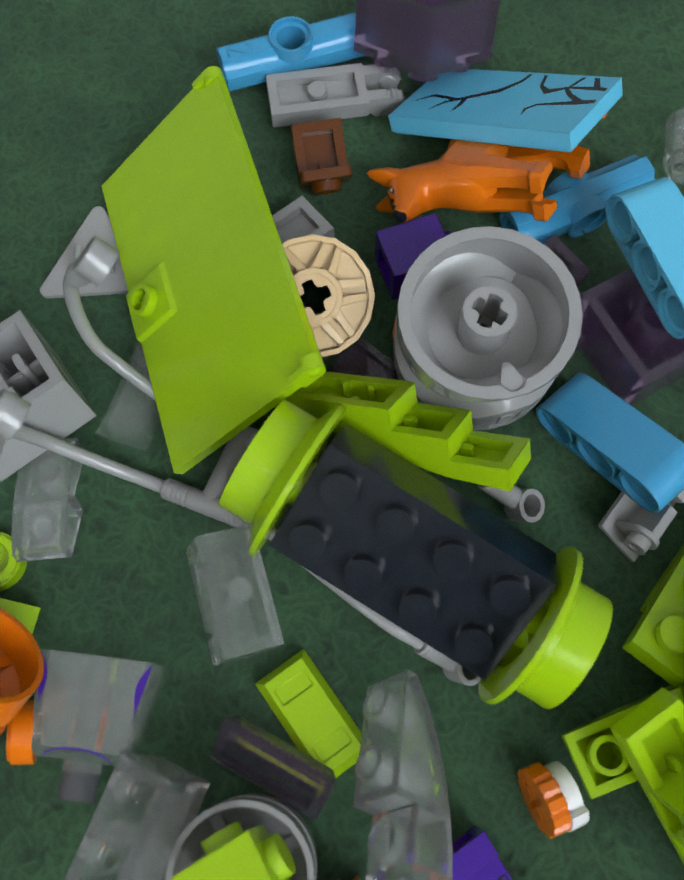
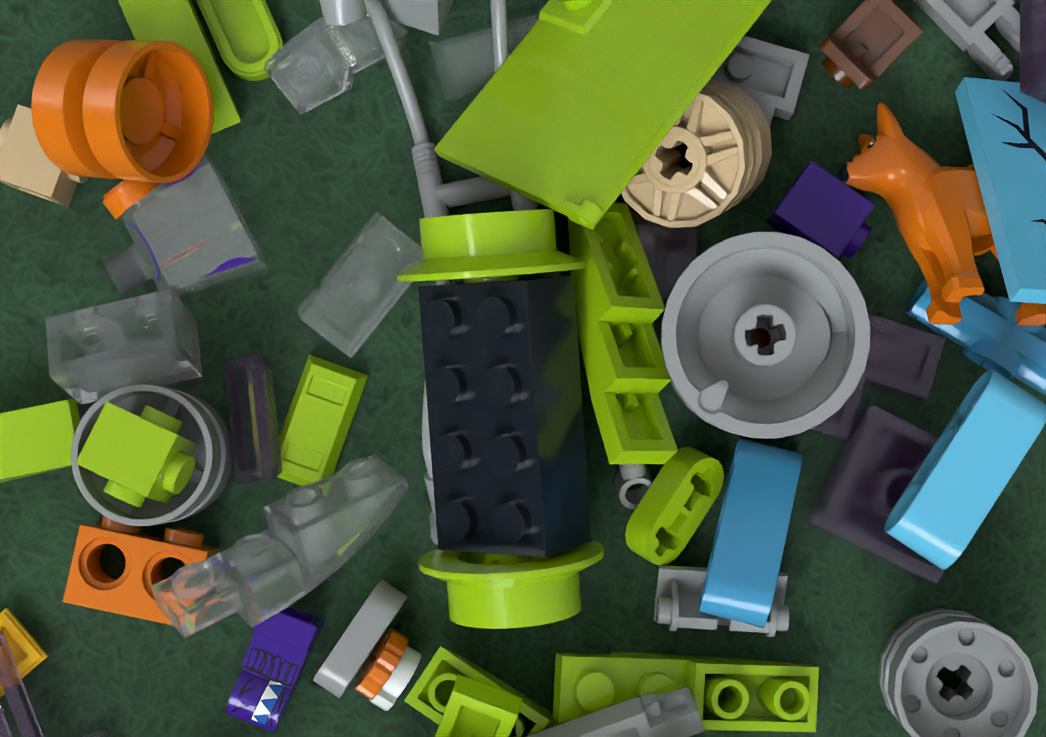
camera: 55 degrees right, 15 degrees up
none -> light grey beam [313,579,408,699]
none -> lime beam [625,446,724,566]

